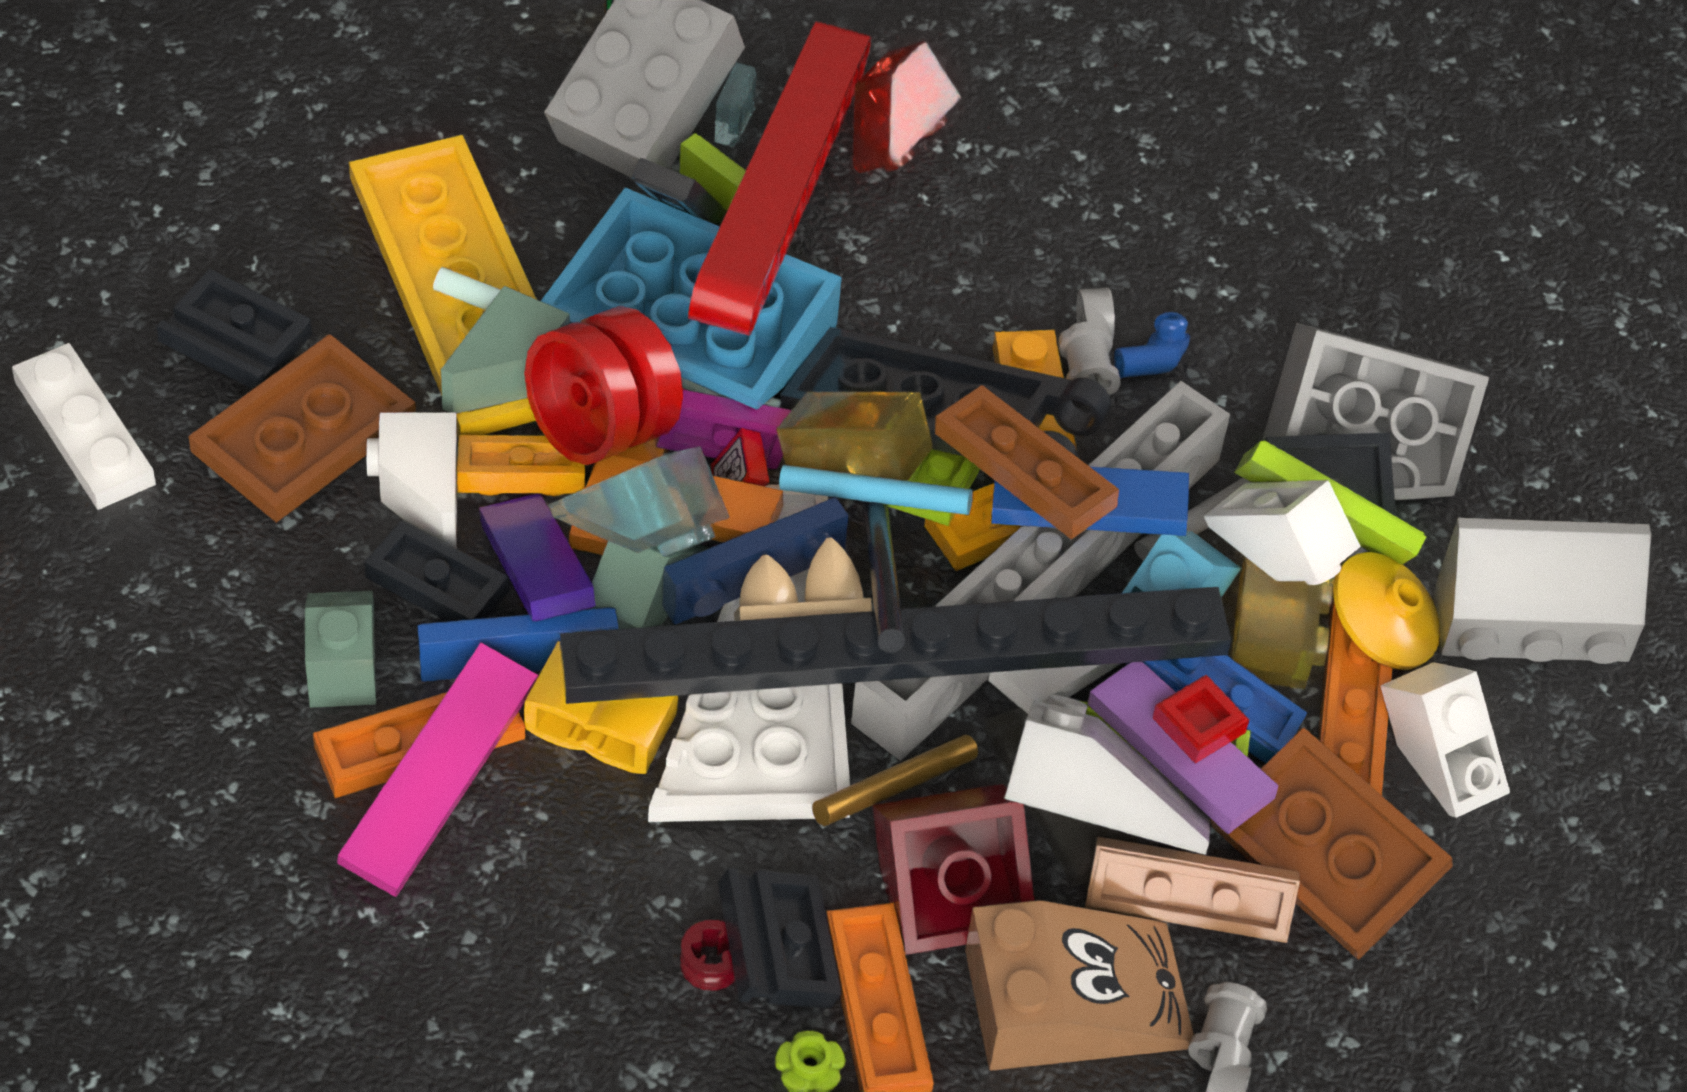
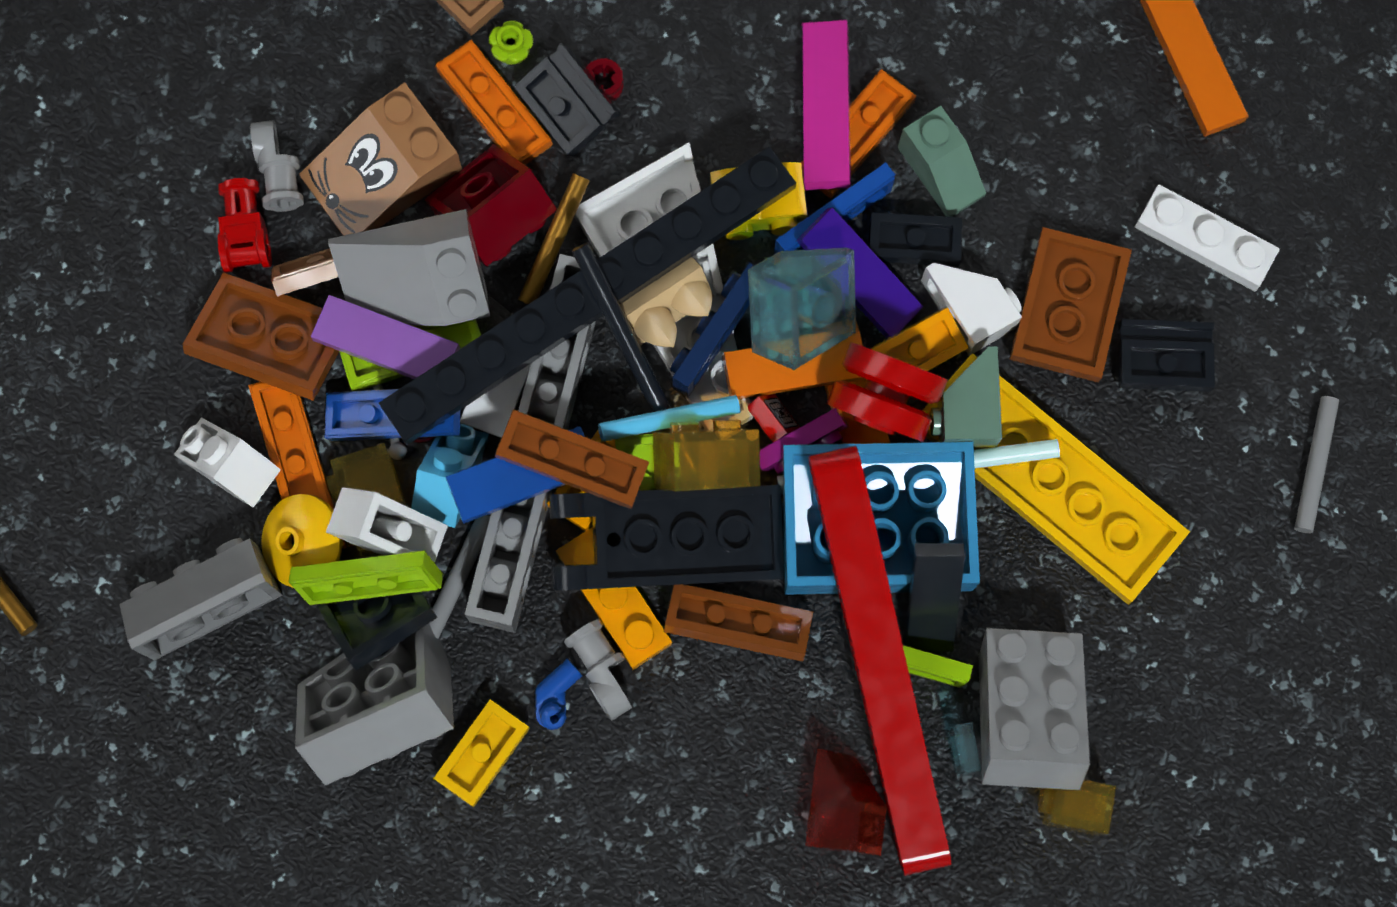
camera: 155 degrees right, 25 degrees up
red tile [1152,674,1249,764] -> none
none -> red connector [217,178,272,273]
none -> yellow plate [433,699,530,807]
none -> dark orange plate [664,584,813,662]
none -> light grey bar [1294,396,1339,533]

